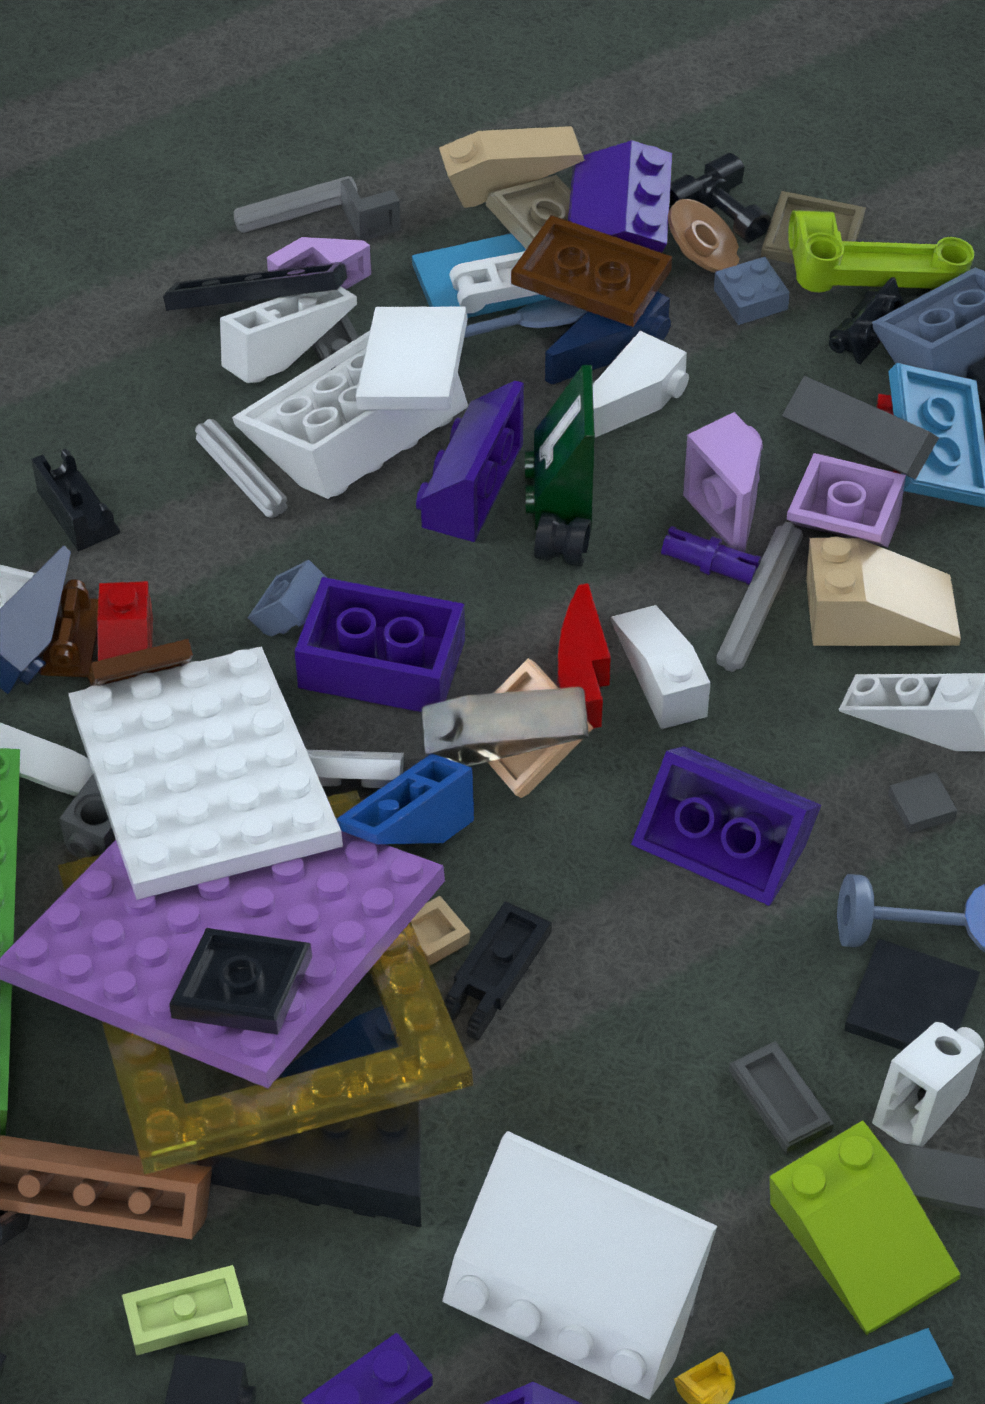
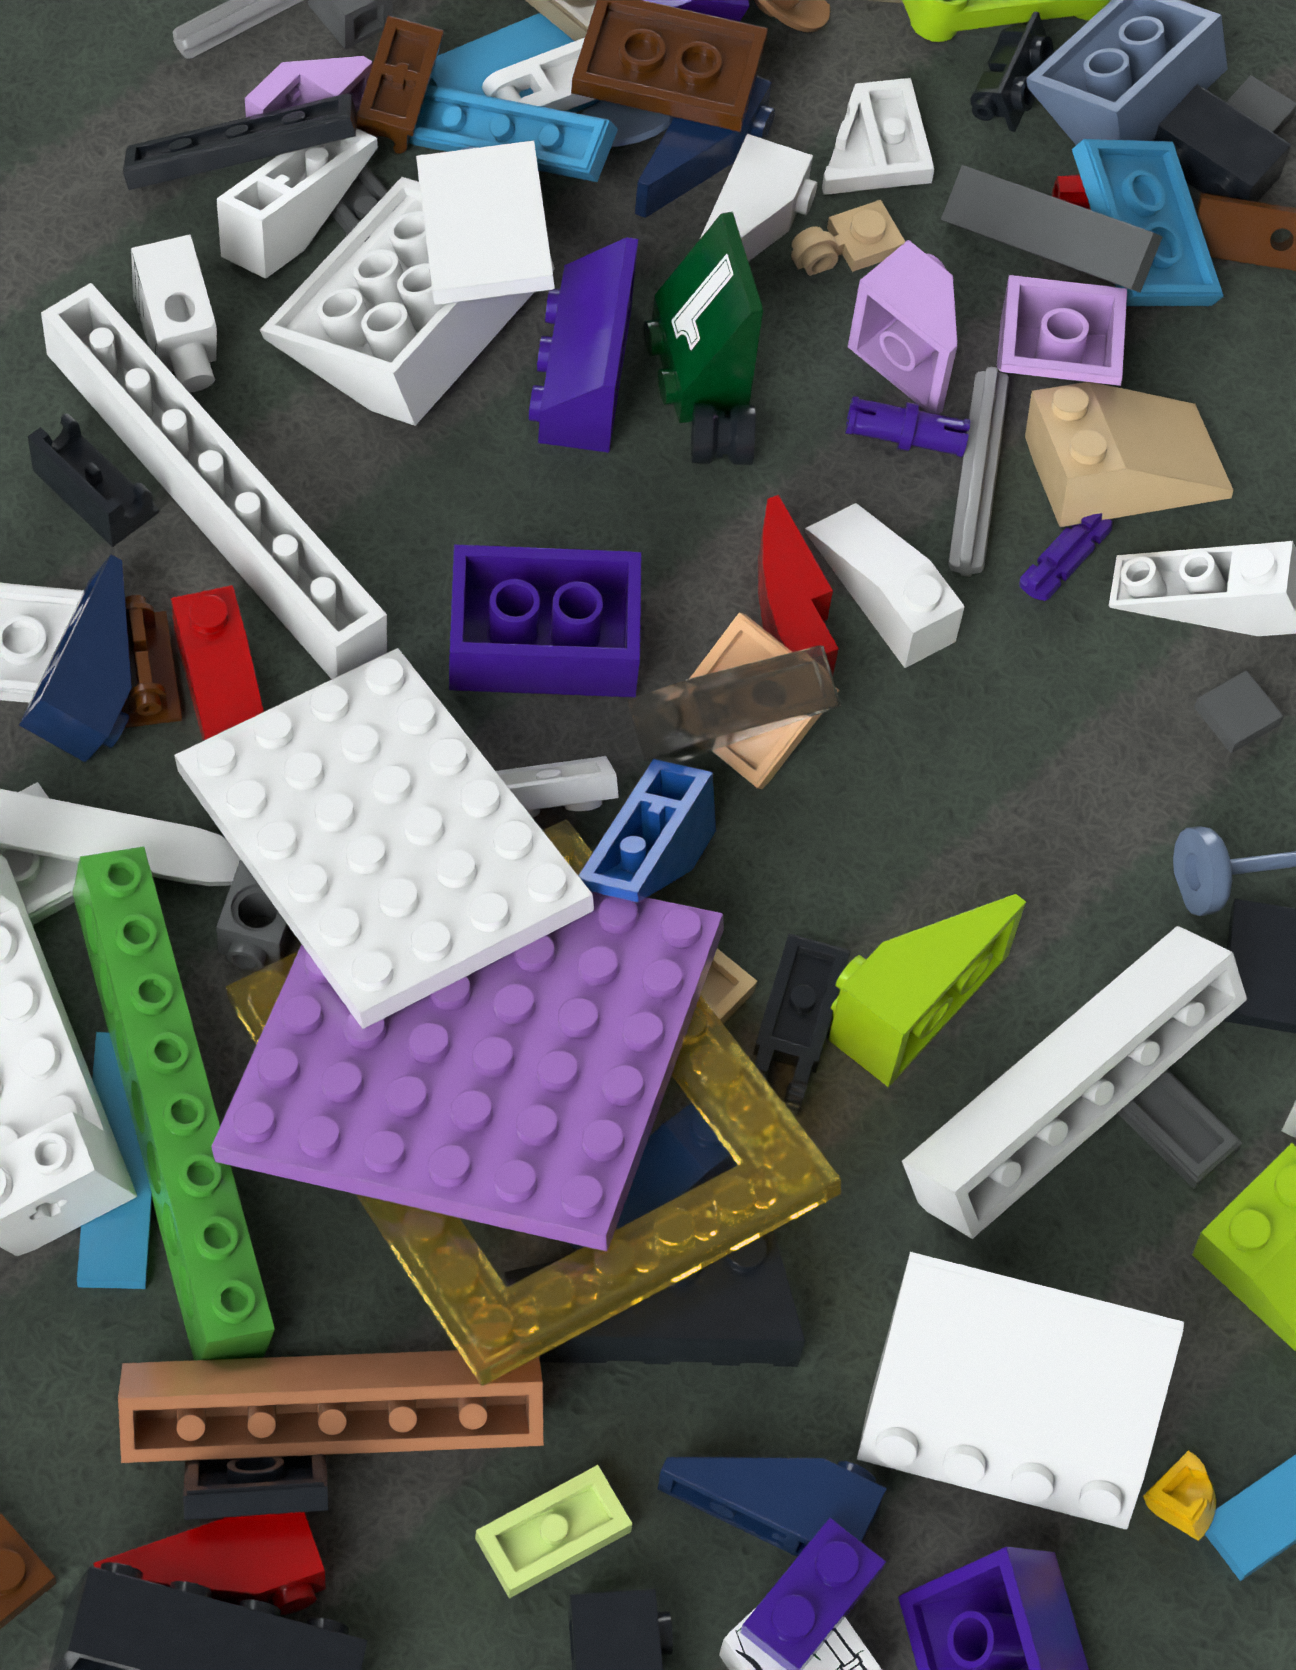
camera: 20 degrees left, 10 degrees up
reddish brown tile [88,639,193,686] -> none
black tile [169,928,312,1035] -> none
light grey axle [195,419,288,518] -> none
sand blue piece [248,560,327,637] -> none
dark purple slope [631,746,821,906] -> none
sand blue piece [714,256,790,325] -> none
none -> white brick [41,283,387,679]
none -> white torso [131,235,217,392]
none -> reddish brown hinge [357,16,444,154]
none -> dark azure tile [409,85,618,182]
none -> dark blue slope [657,1457,887,1557]
none -> tan plate [791,200,905,276]
none -> white wing [822,78,934,195]
none -> lime slope [828,894,1026,1088]
none -> white brick [902,926,1247,1239]
none -> dark purple axle [1019,513,1113,601]

